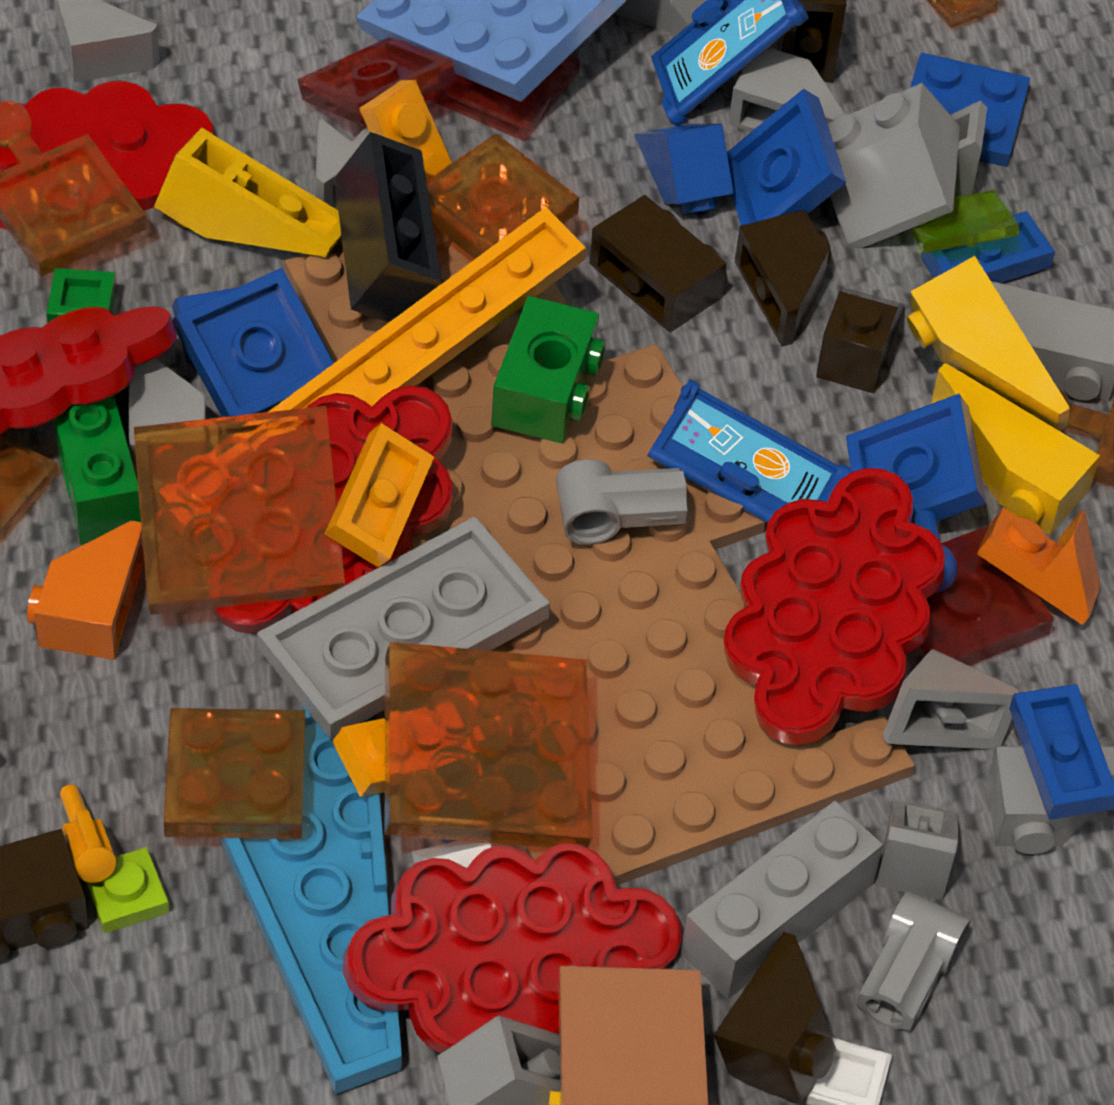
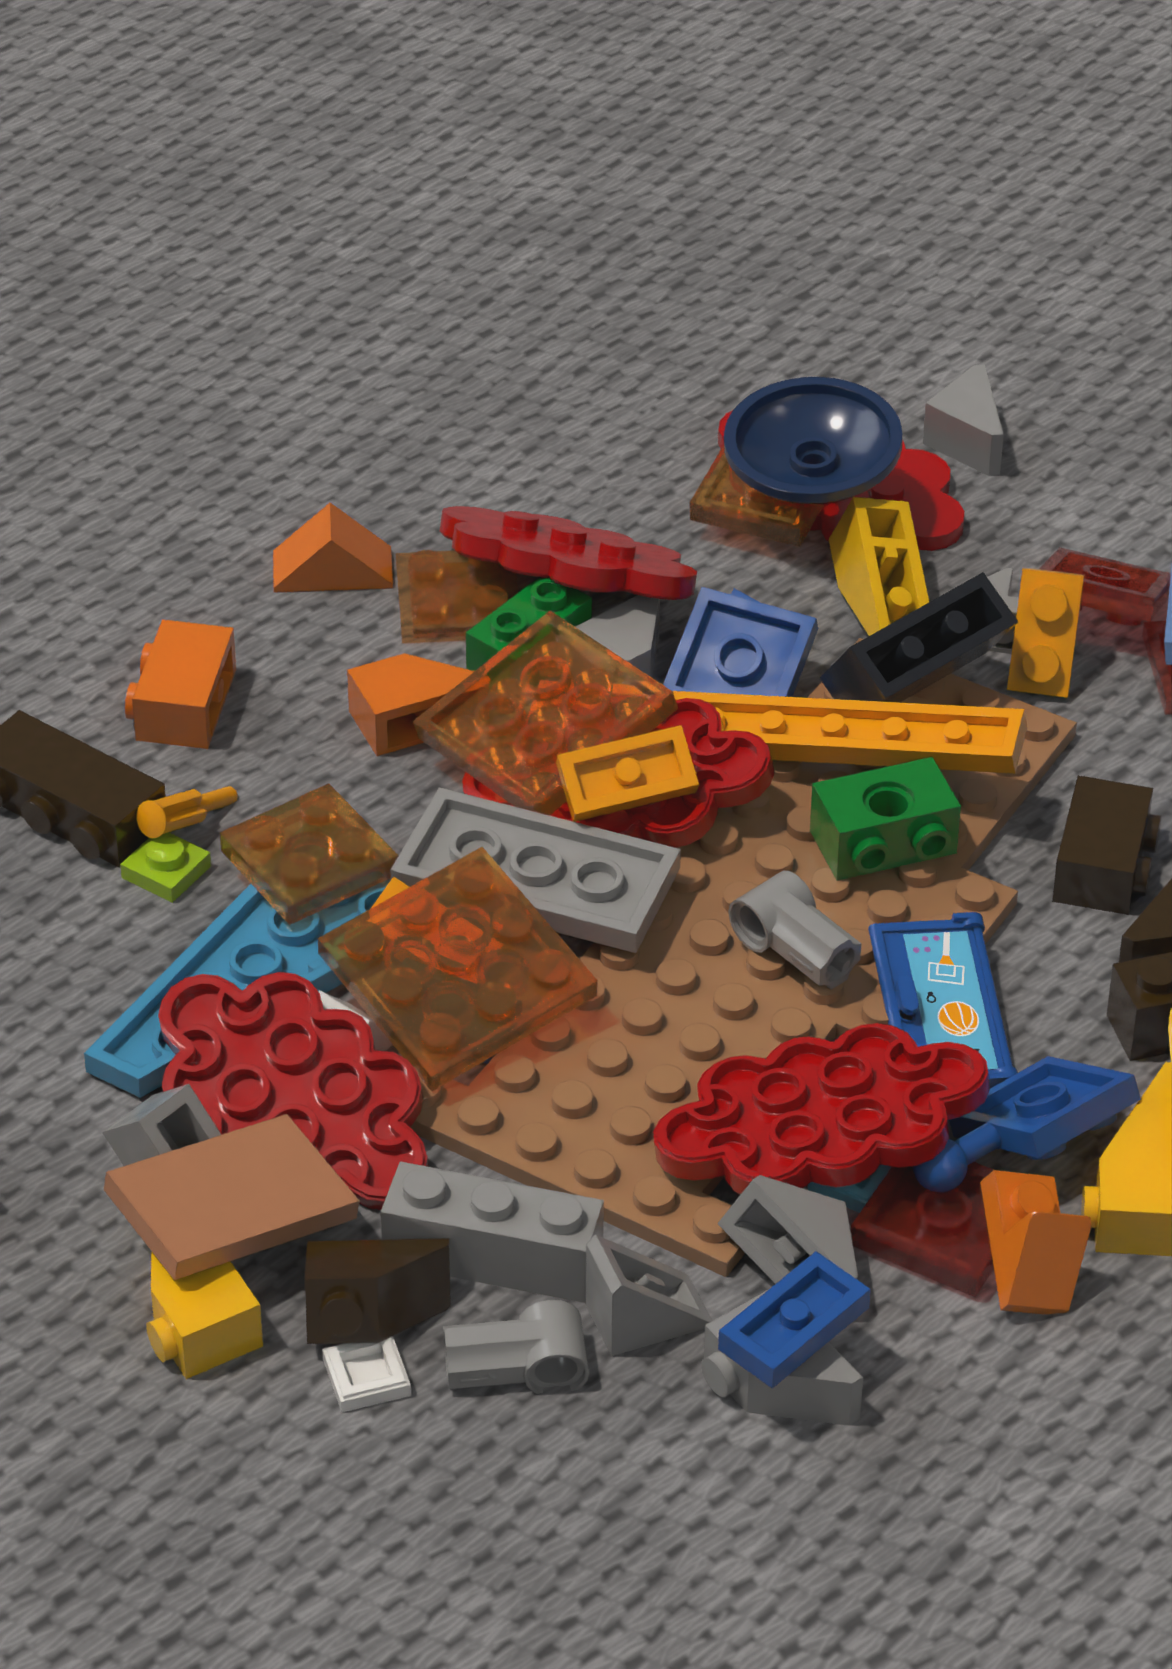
camera: 60 degrees right, 10 degrees down
green plate [46,268,116,323] -> none
clear orange plate [426,133,580,259] -> none
none -> dark blue dish [724,377,902,505]

